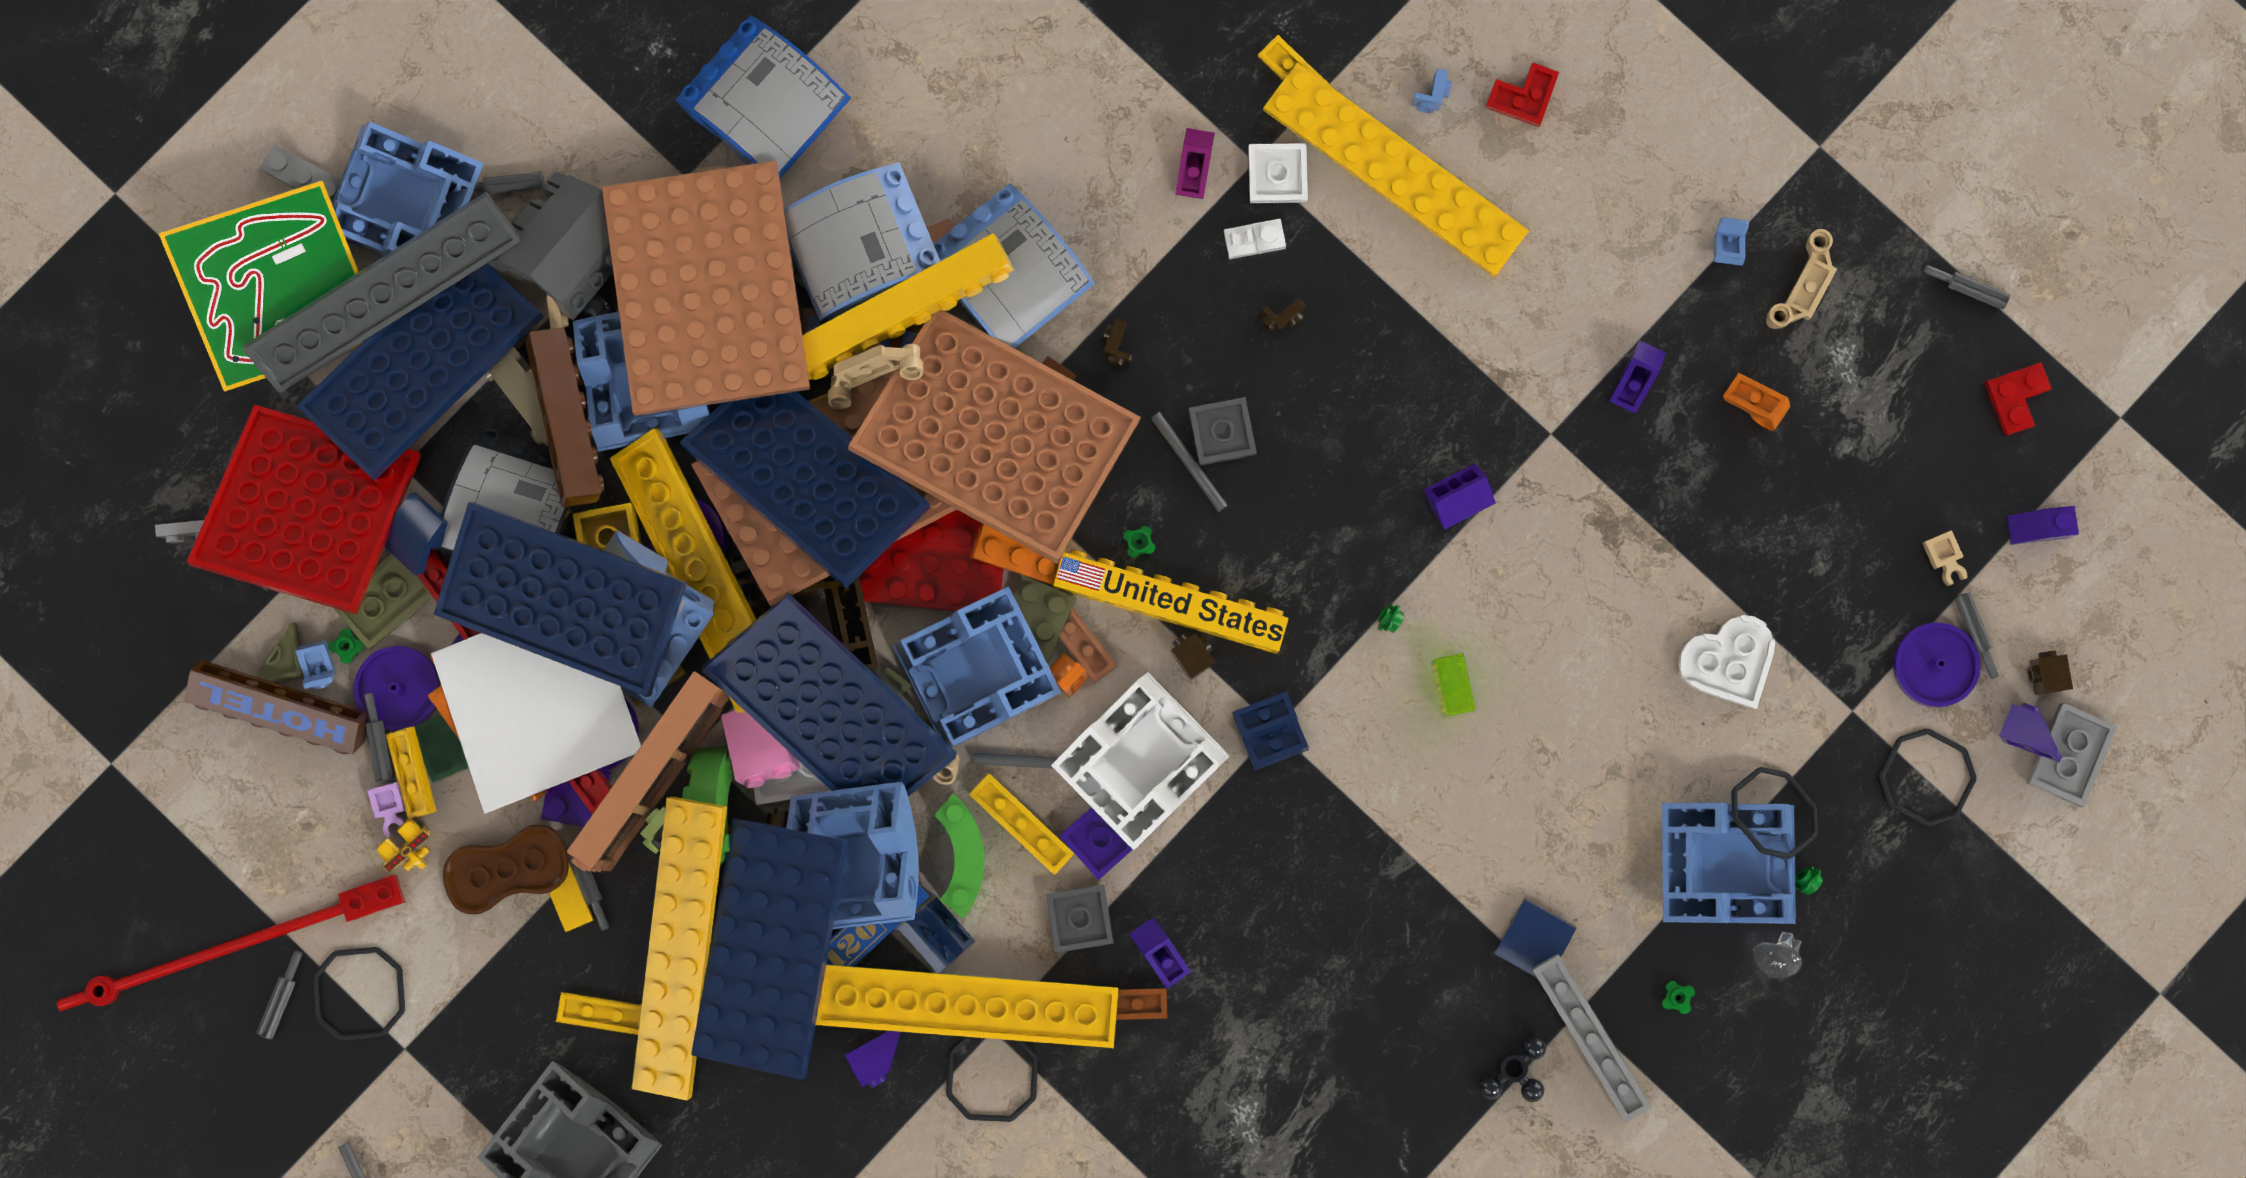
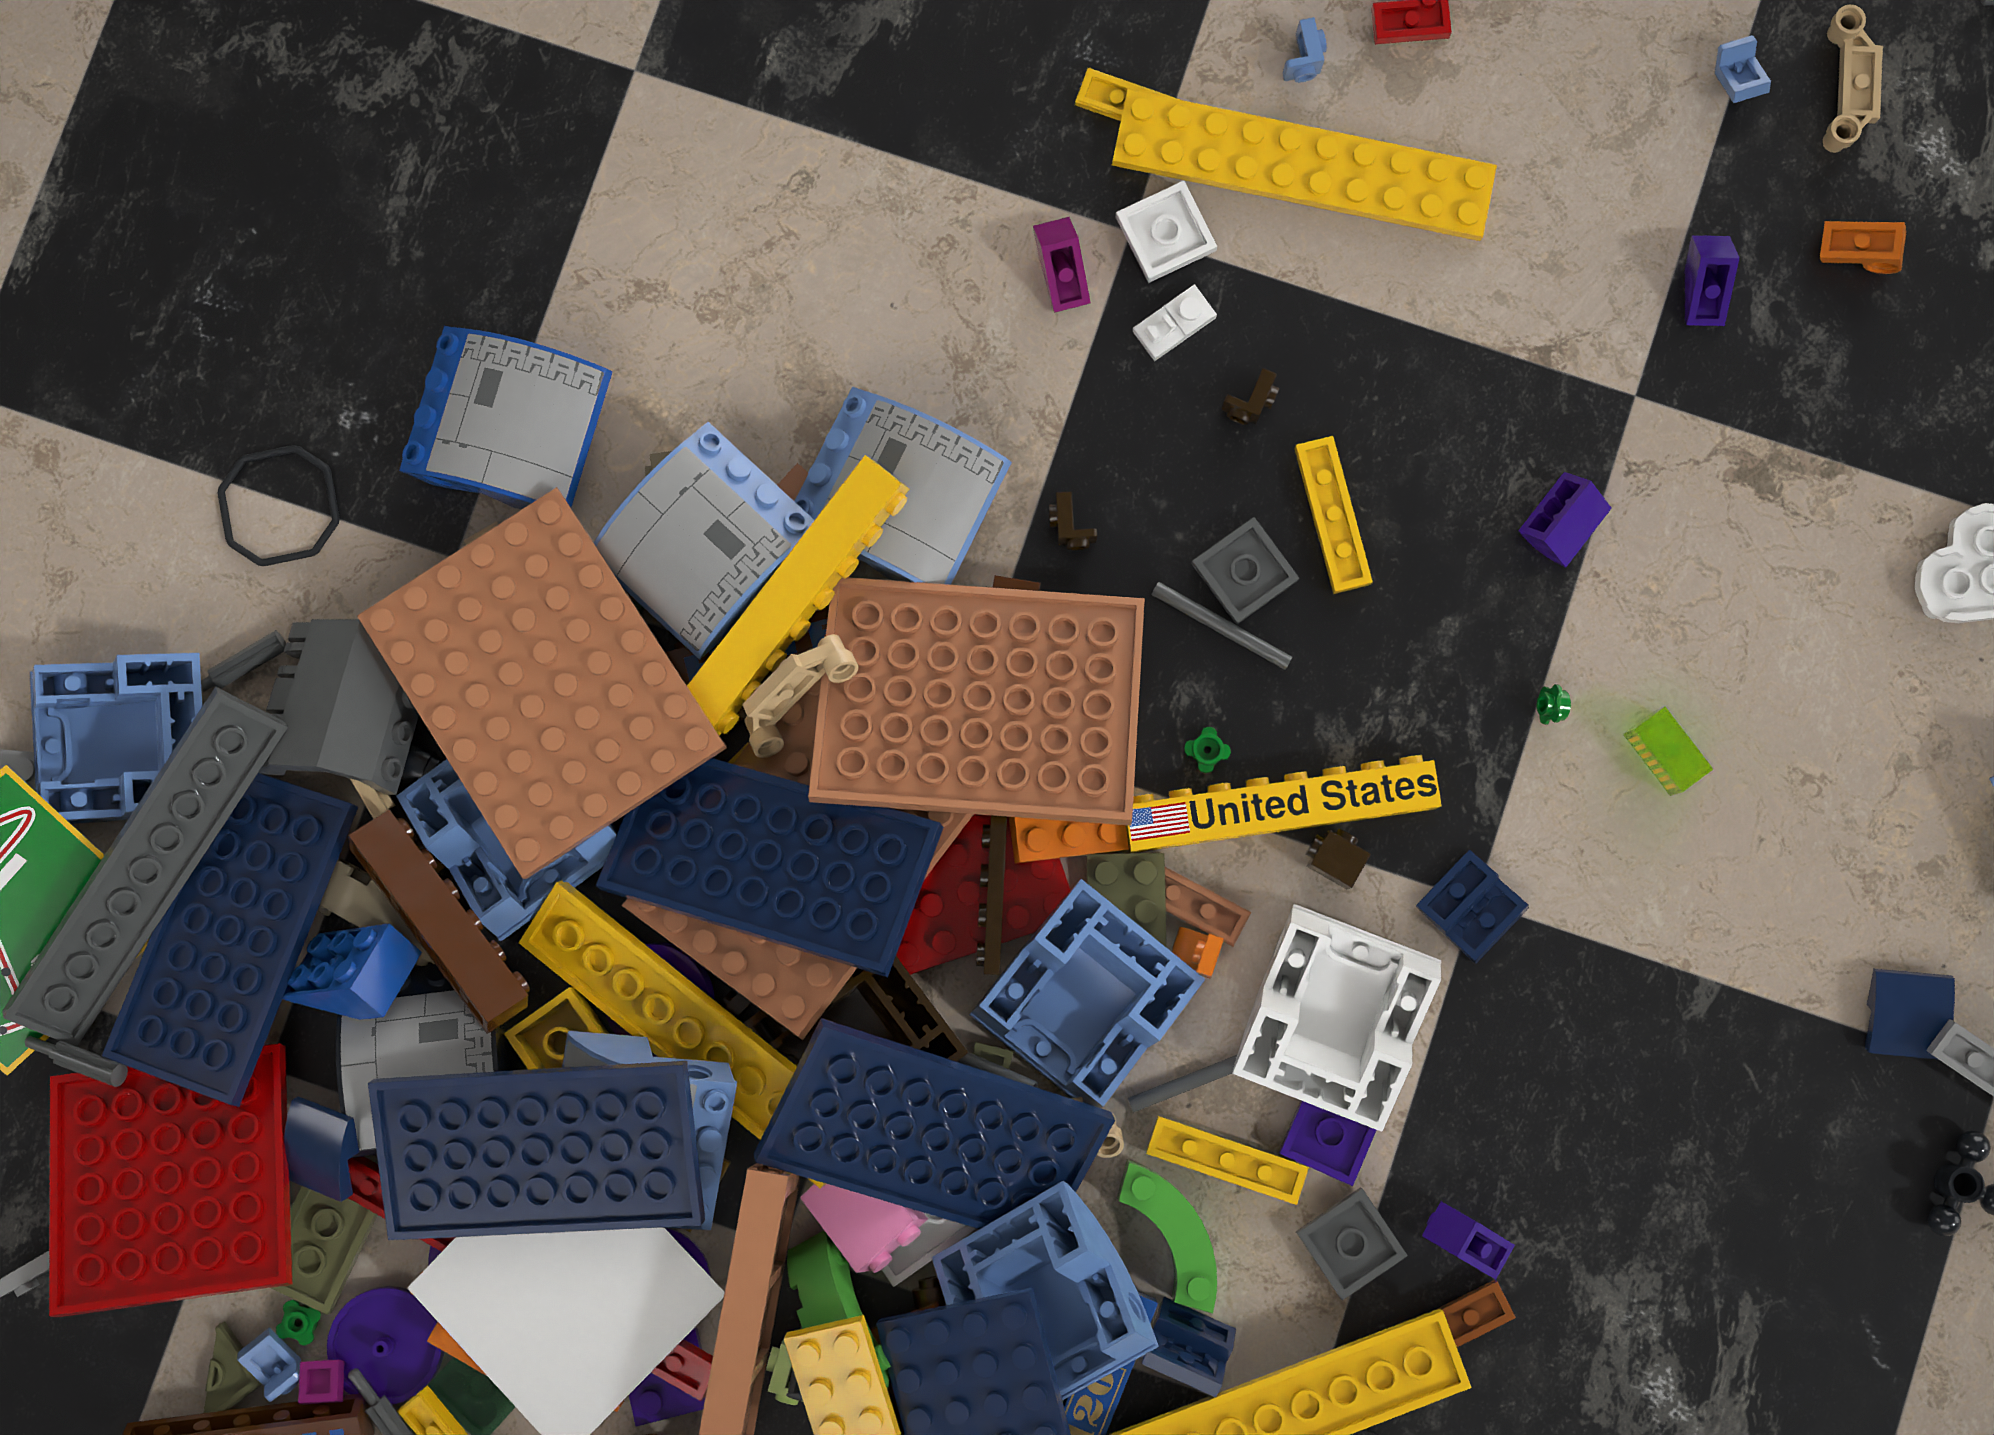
camera: 15 degrees left, 0 degrees up
none -> dark grey axle [25,1036,128,1087]
none -> black piece [217,445,340,567]
none -> blue slope [282,923,422,1020]
none -> magenta plate [298,1359,345,1404]
none -> dark brown plate [976,815,1007,975]
none -> yellow plate [1294,436,1373,594]

